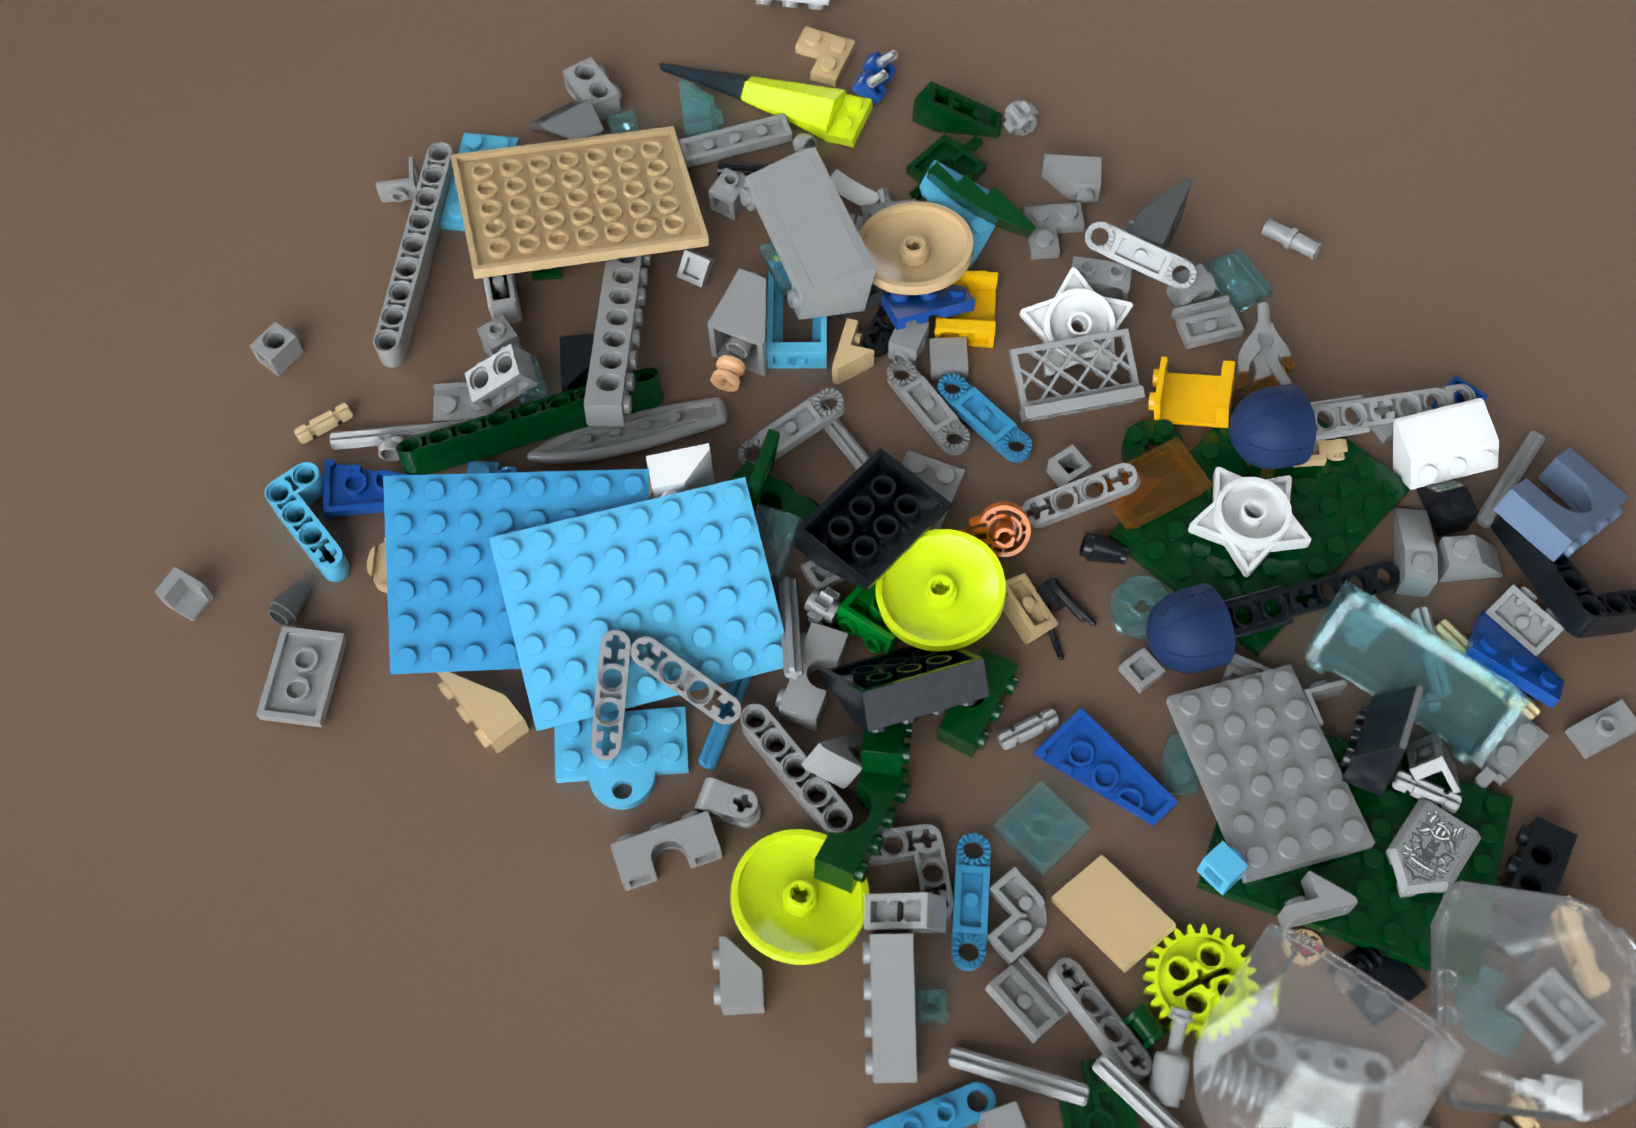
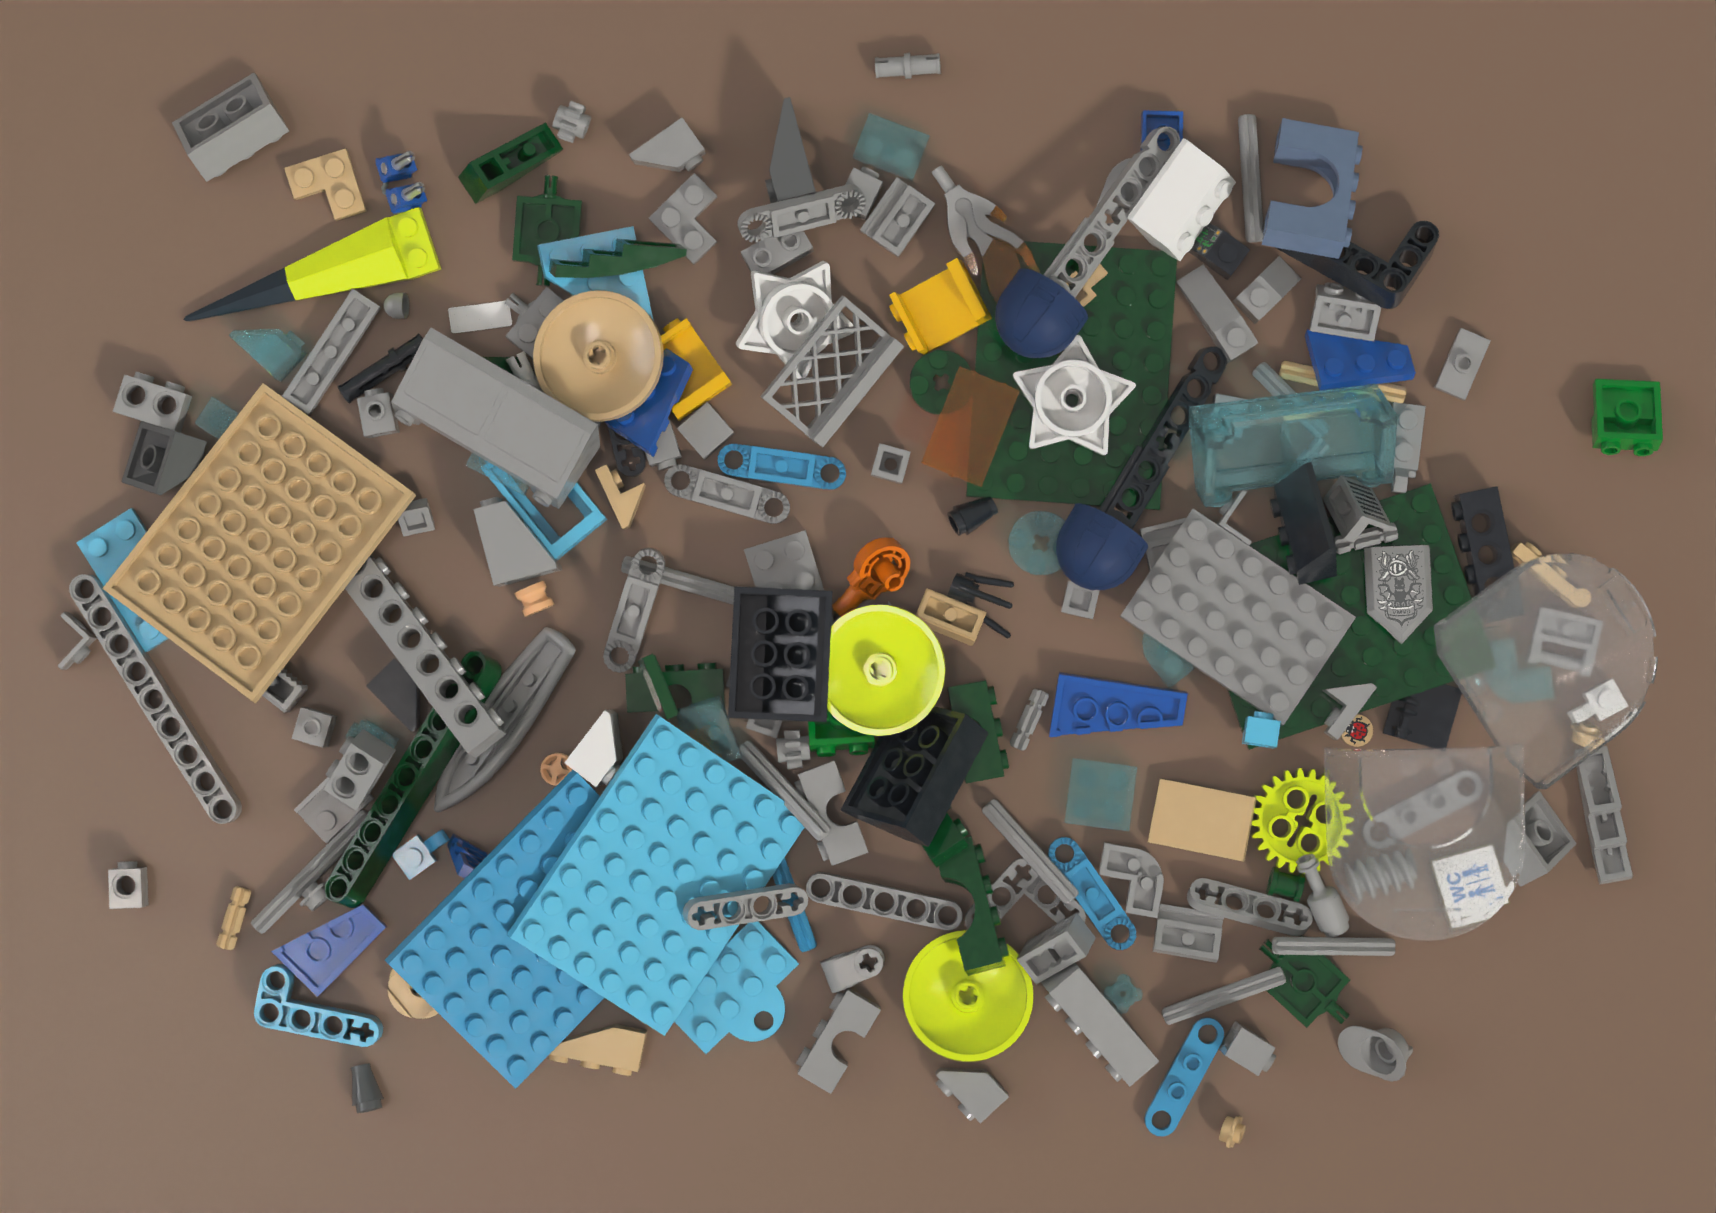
camera: 40 degrees left, 25 degrees up
light grey panel [154,567,214,621] -> none
light grey plate [256,626,348,728] -> none
light grey beam [591,630,631,760] -> none
light grey slope [801,732,863,788] -> none
light grey beam [1022,463,1141,529] -> none
none -> light grey axle [982,799,1079,904]

